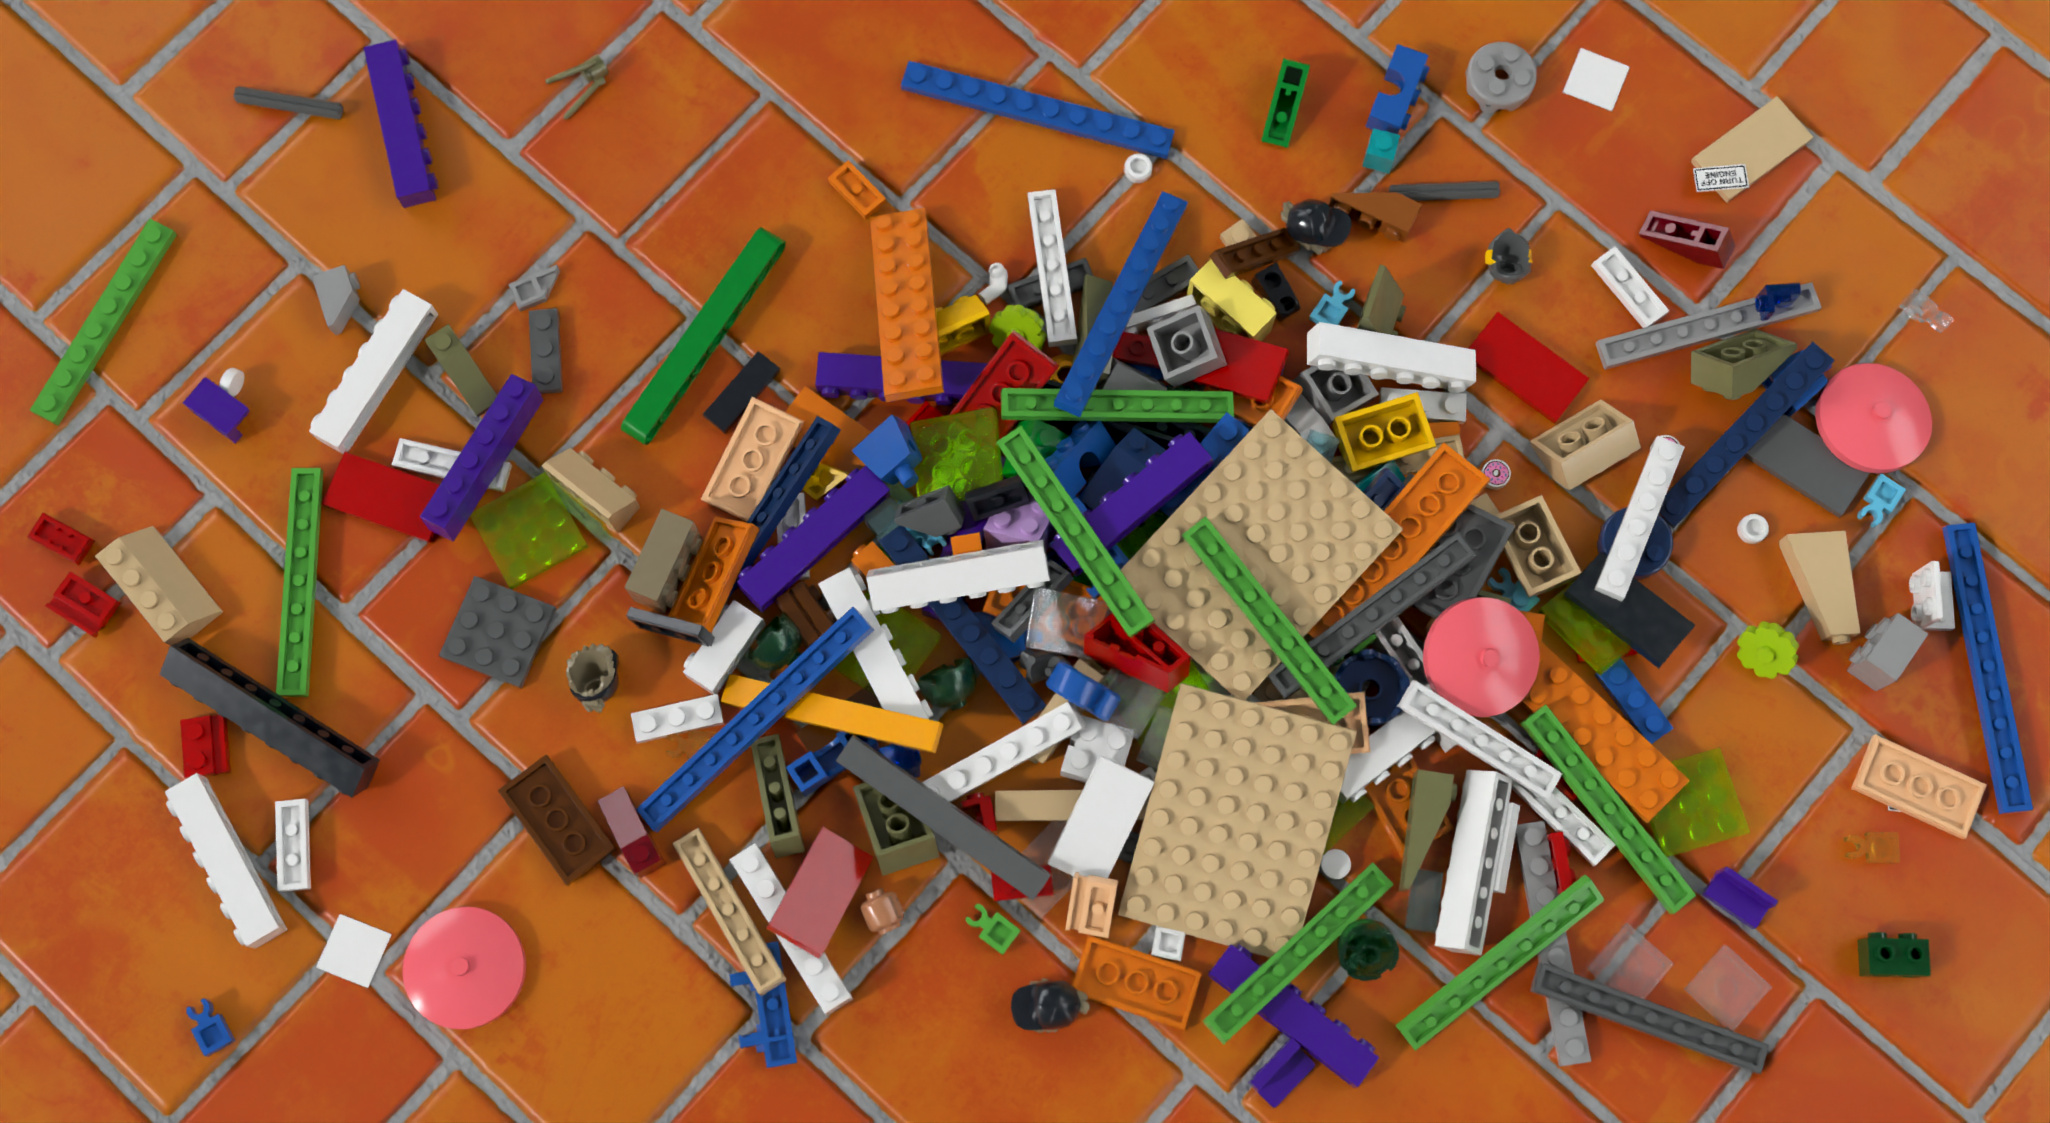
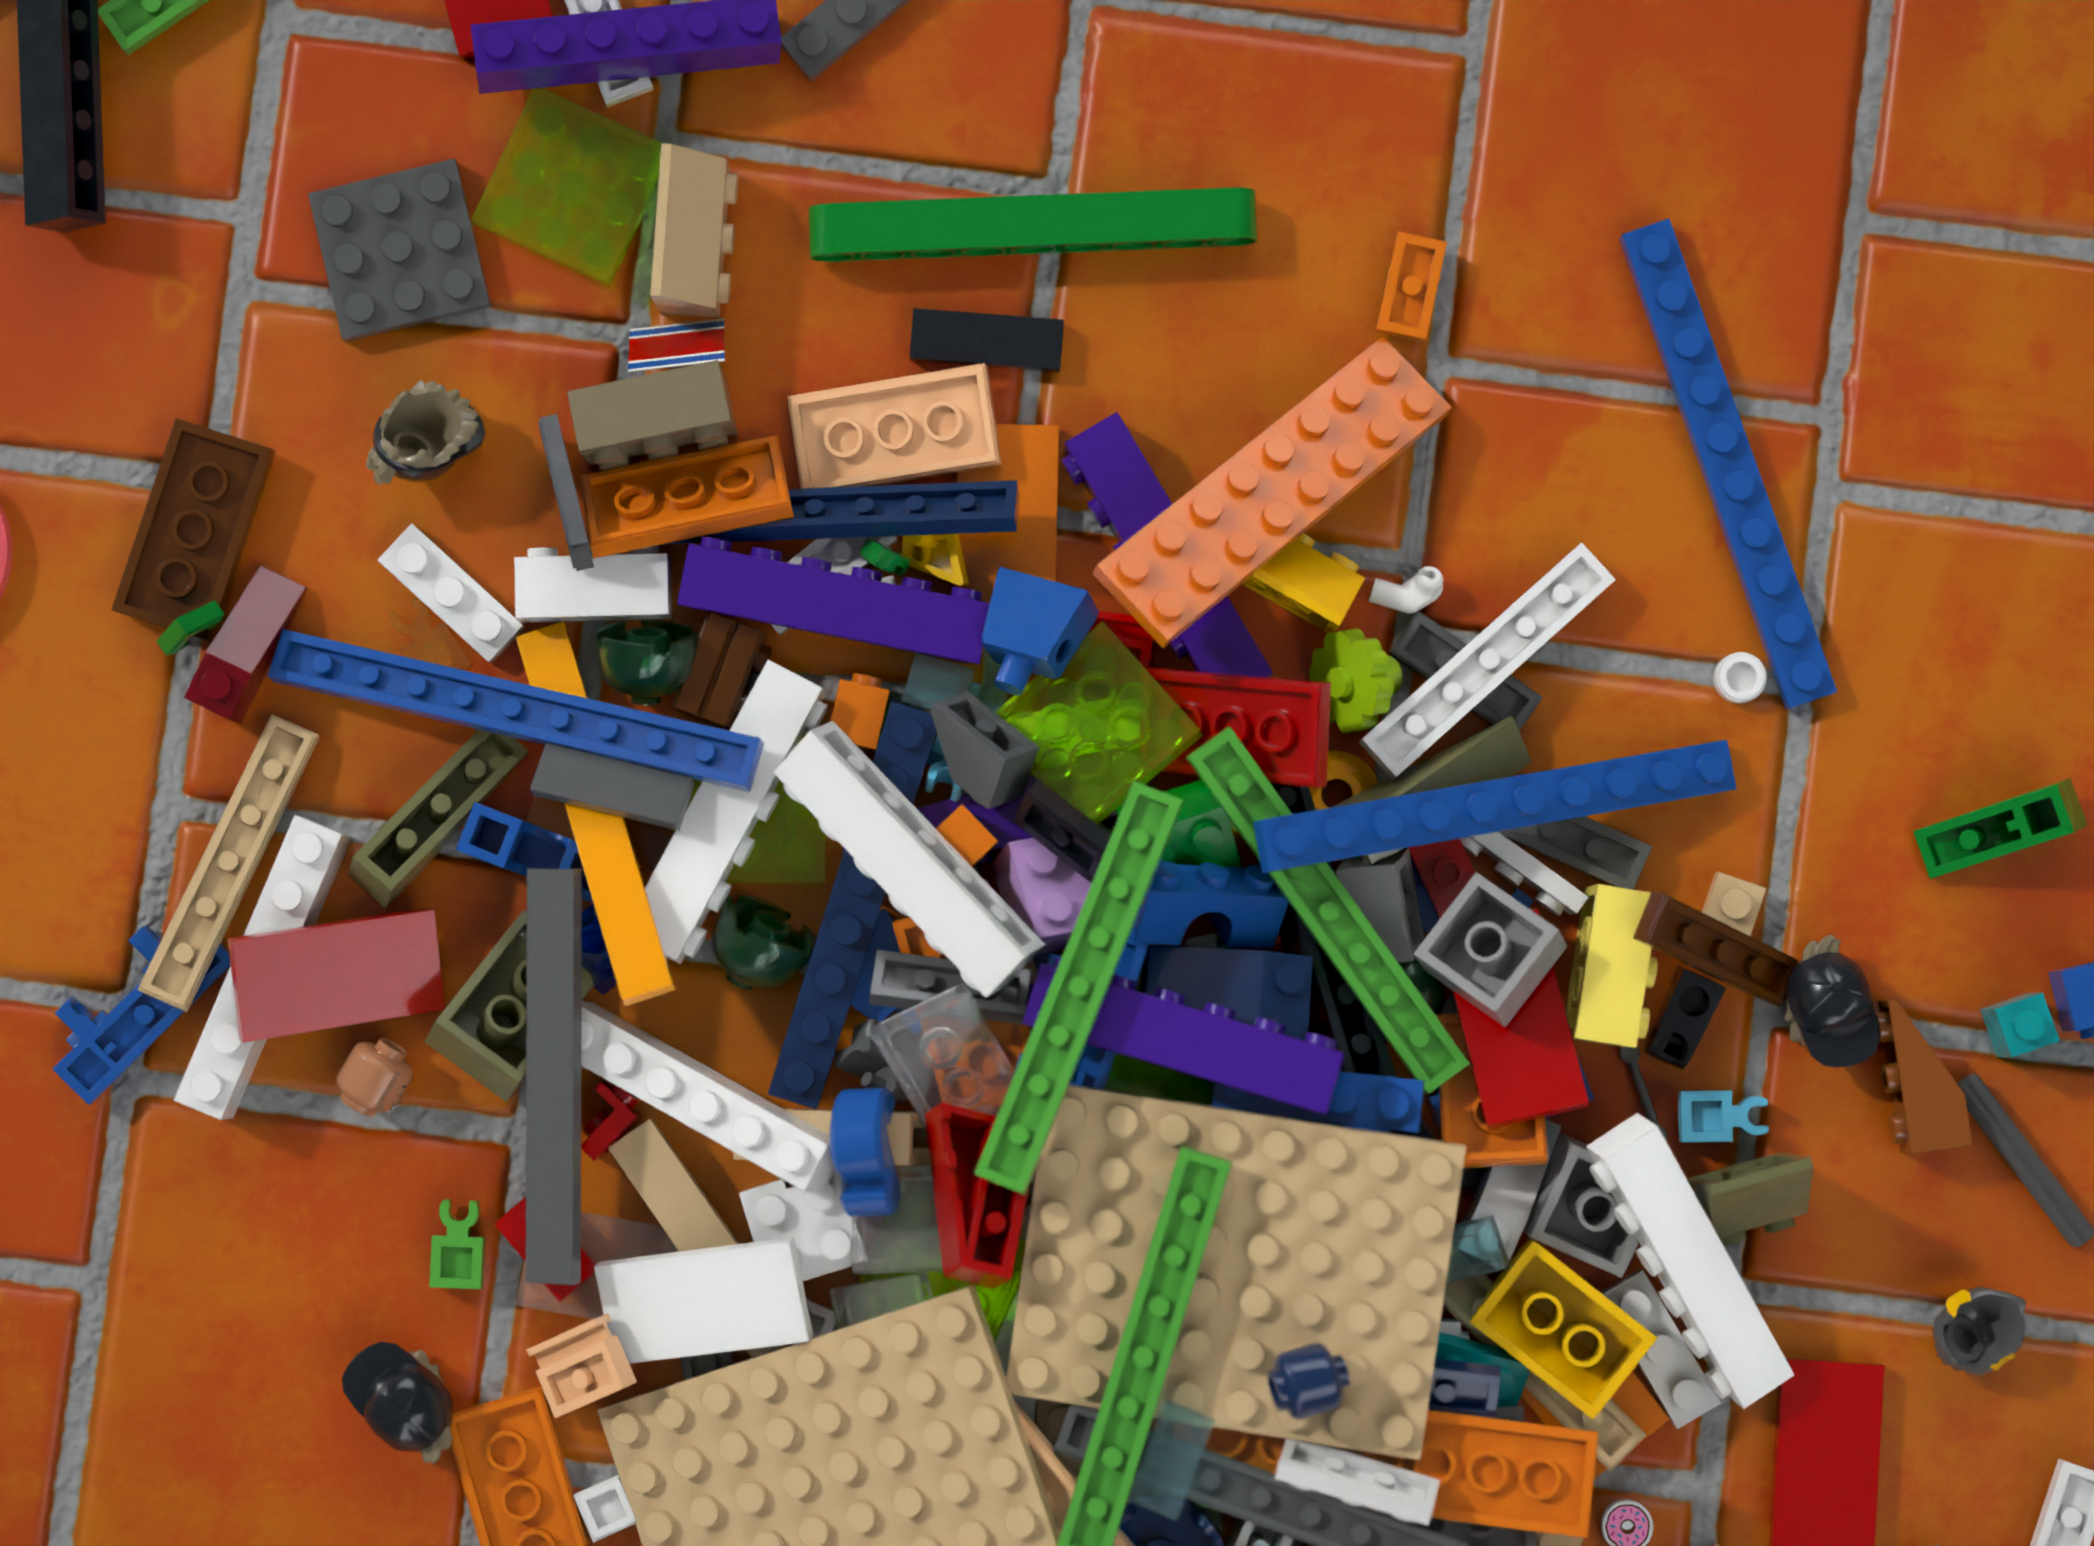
camera: 50 degrees right, 10 degrees up
none -> green tile [156,600,225,656]
none -> dark grey tile [530,743,695,831]
none -> sticker [628,318,725,372]
none -> green tile [859,537,912,576]
none -> clear light blue tile [1127,1400,1216,1521]
none -> dark blue head [1267,1342,1350,1420]
none -> white plate [1274,1439,1440,1525]
none -> dark grey hinge [1619,1046,1668,1141]

